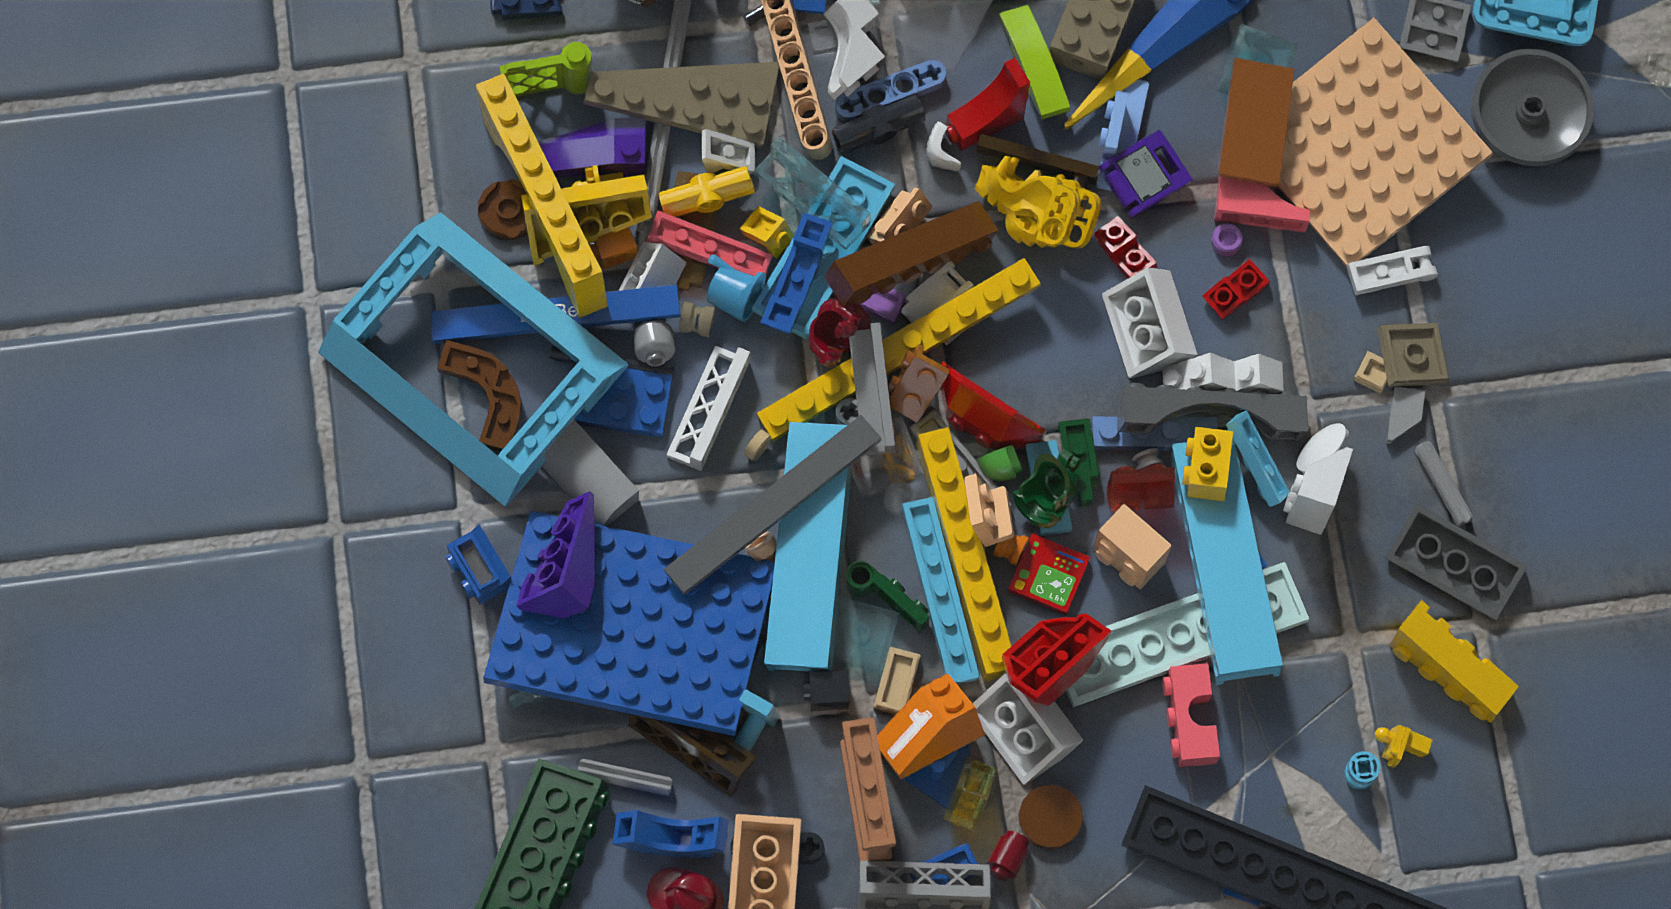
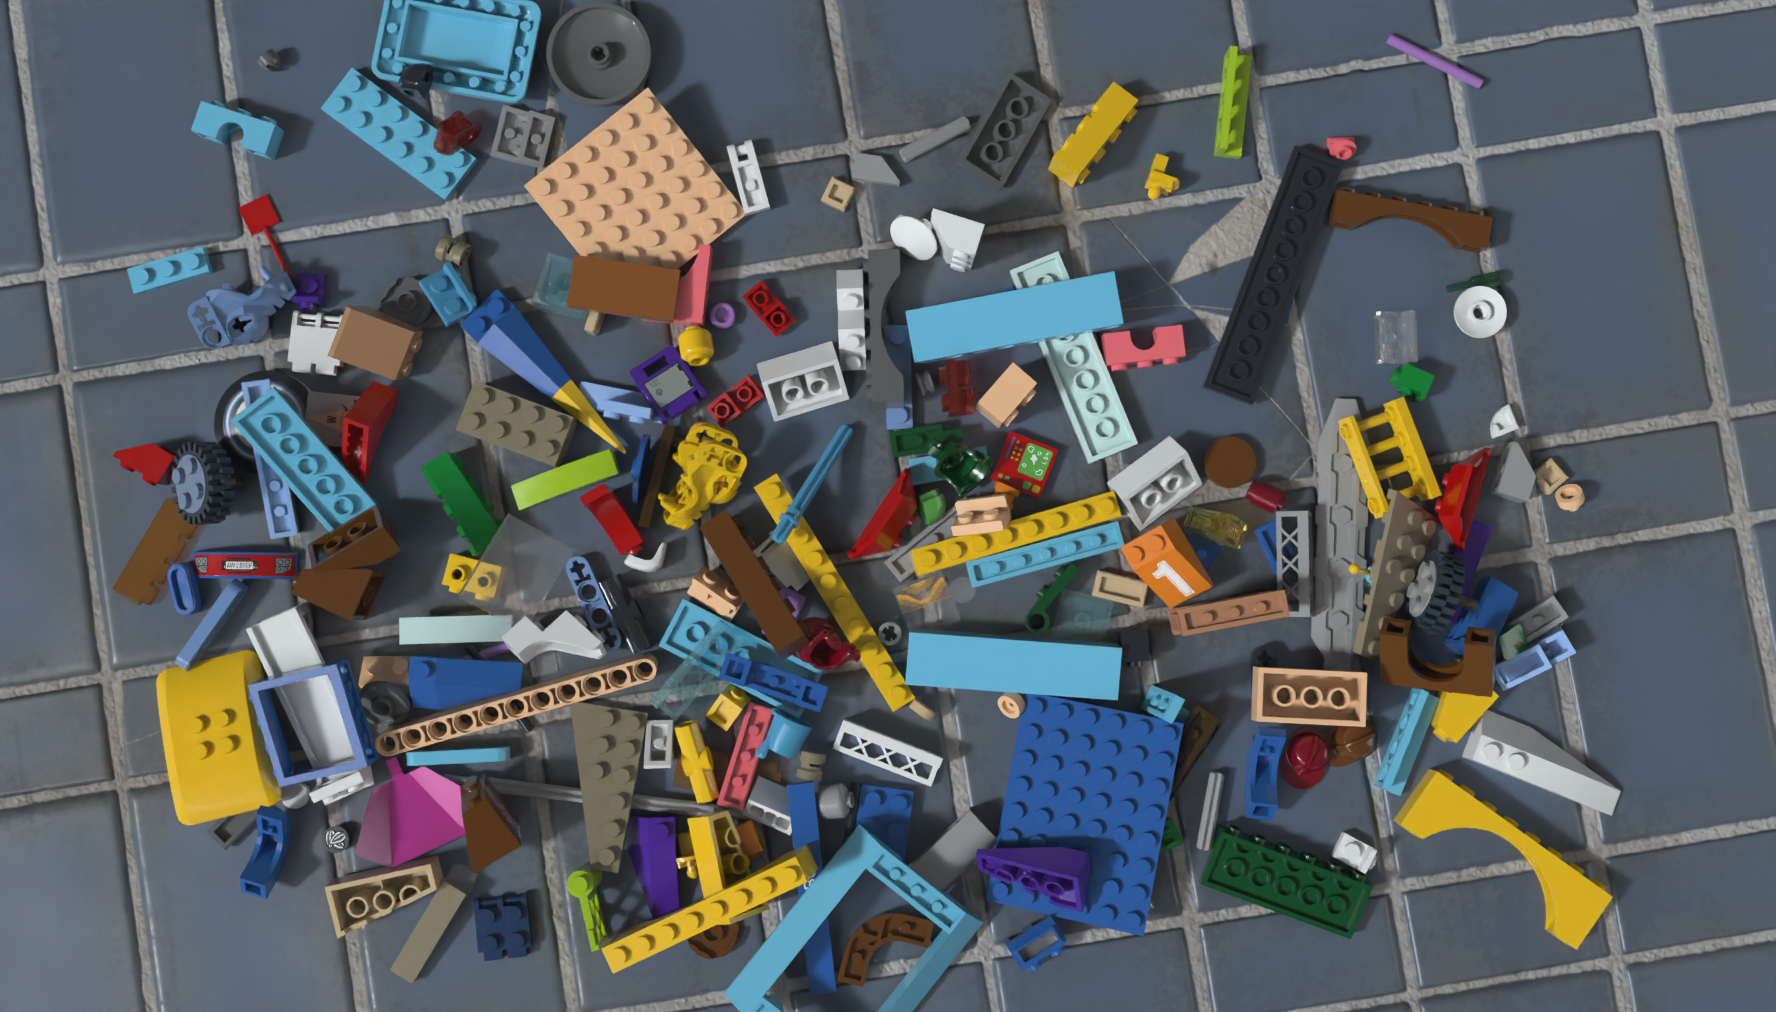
camera: 90 degrees left, 15 degrees up
dark grey tile [664,415,881,596] -> none
light grey fence [849,322,895,456] -> none
dark orange bracket [887,344,949,423] -> none
red wedge [1001,613,1112,706] -> none
yellow brick [1182,427,1233,502] -> none
medium azure plate [1226,410,1290,507] -> none
medium azure wheel [1344,751,1380,790] -> none
dark tan tile [1377,323,1449,387] -> none
none -> tan tile [584,311,605,336]
none -> blue piece [631,434,651,504]
none -> yellow head [678,325,714,366]
none -> dark azure axle [771,424,853,544]
none -> green tile [1159,818,1184,854]
none -> lime fence [1214,46,1252,159]

